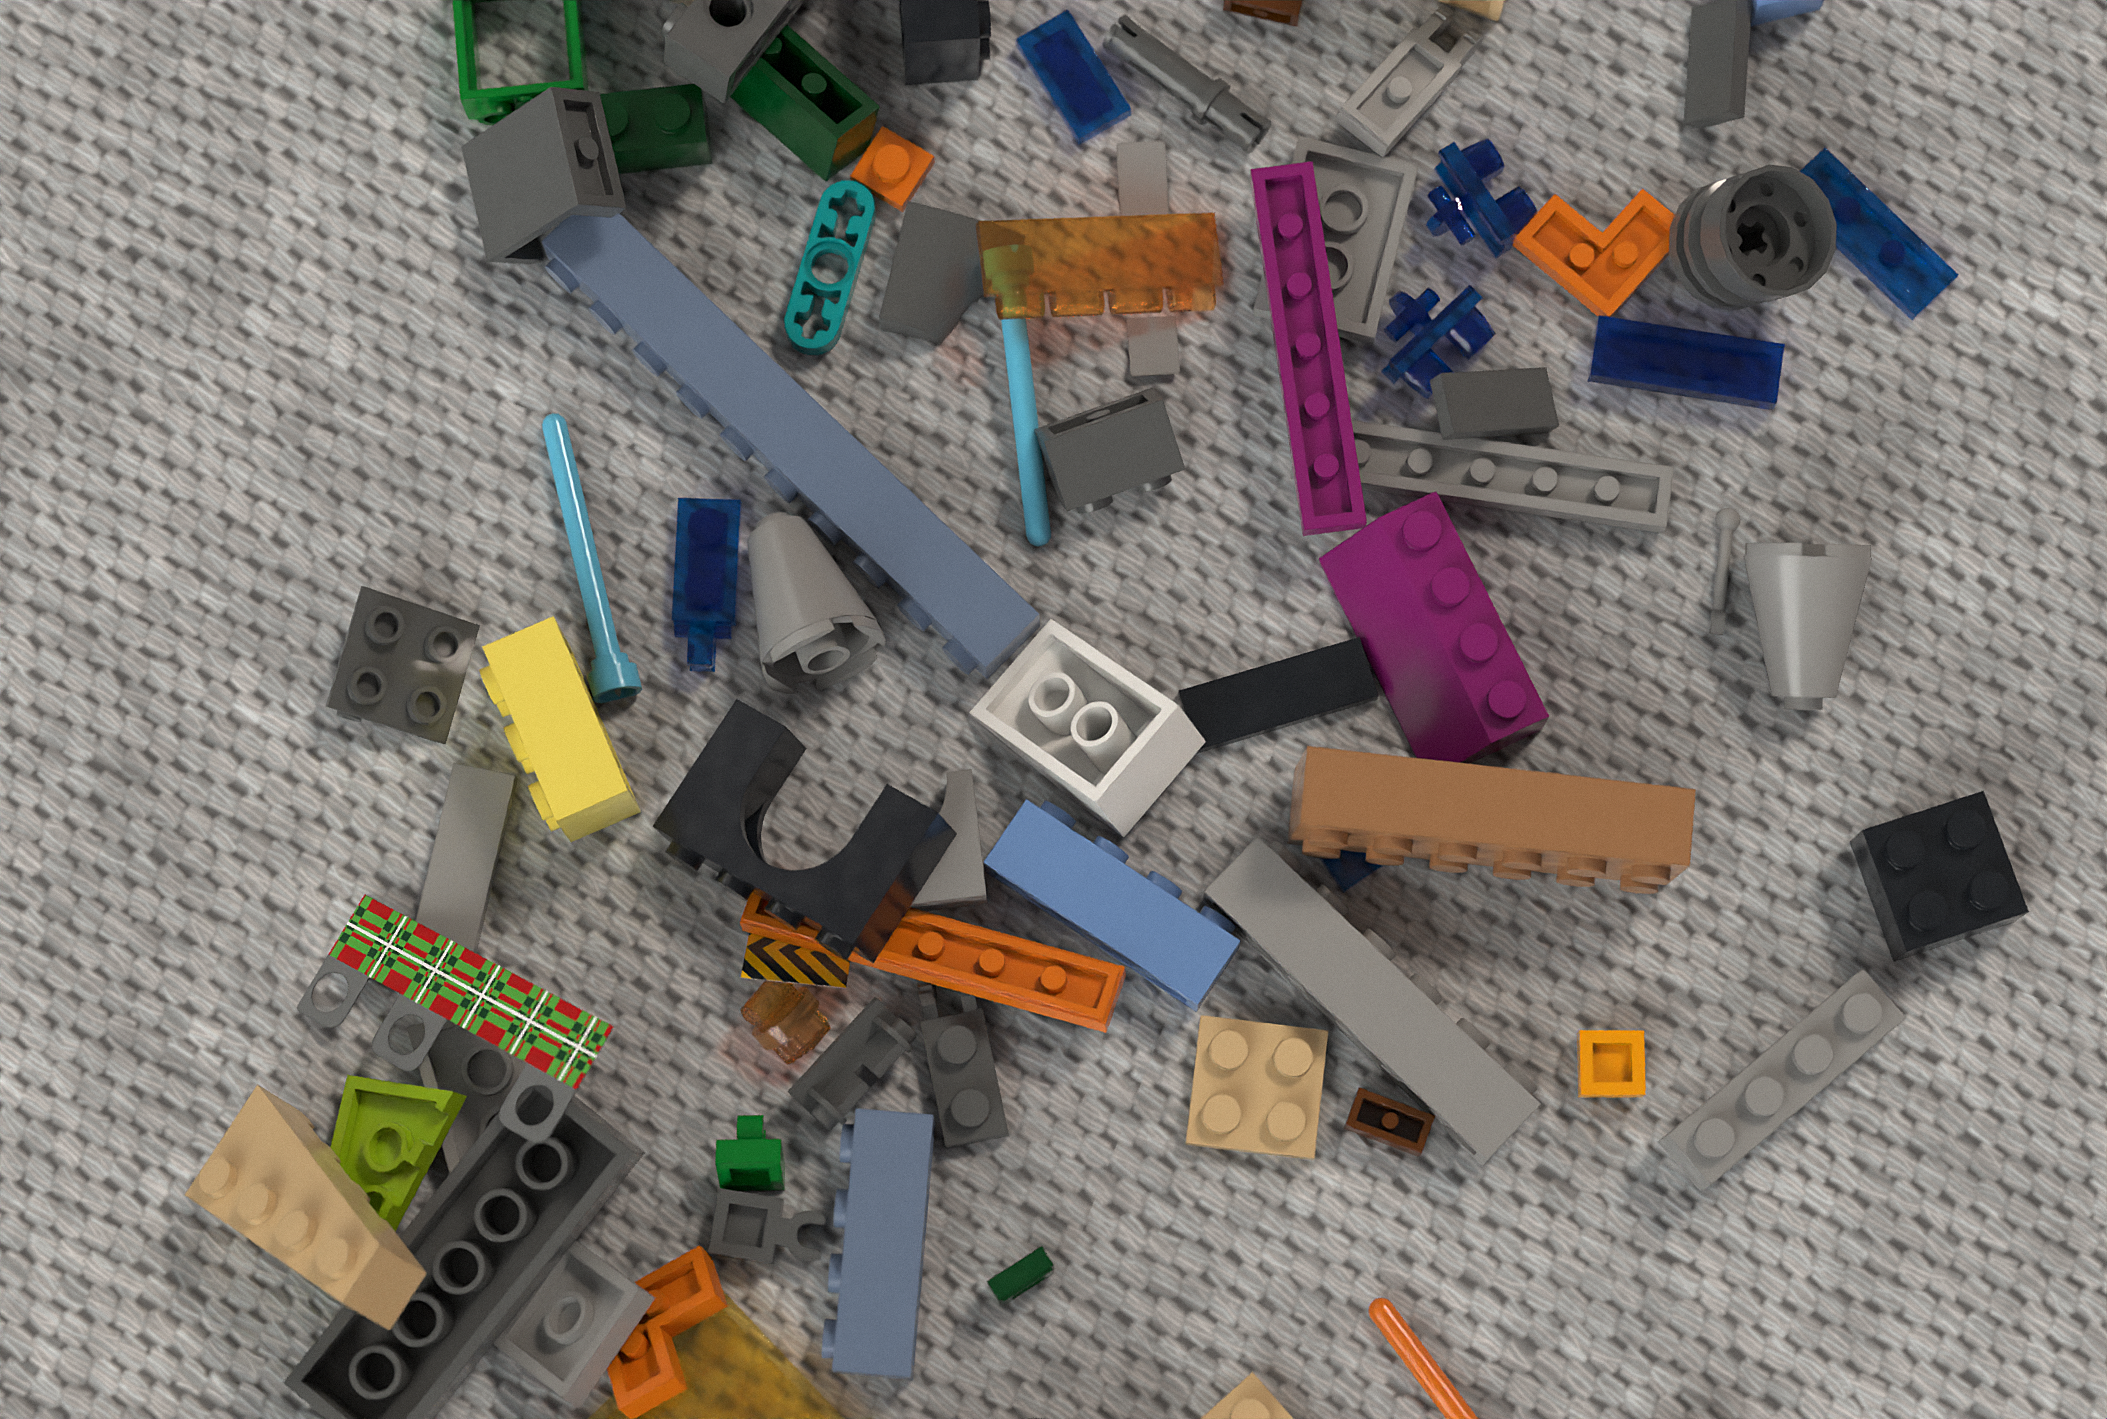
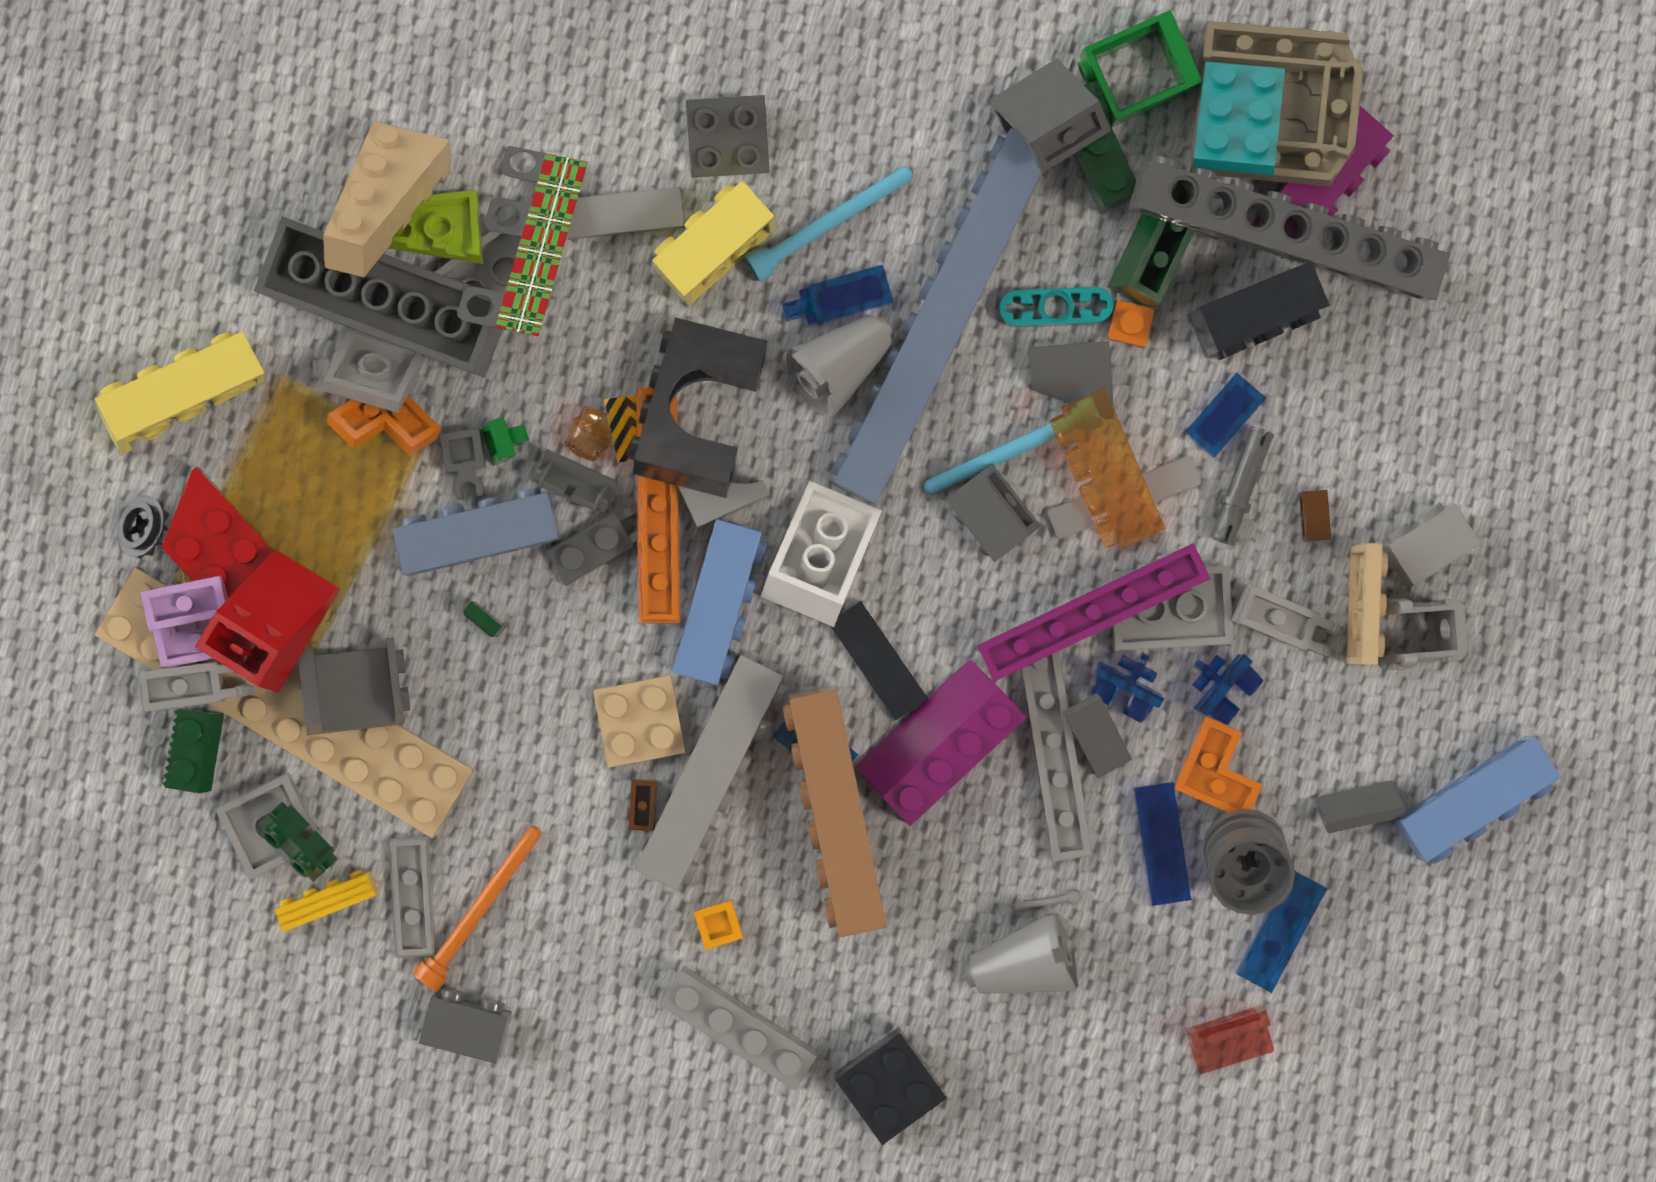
camera: 70 degrees right, 10 degrees up
none -> clear red panel [1185,1005,1274,1074]

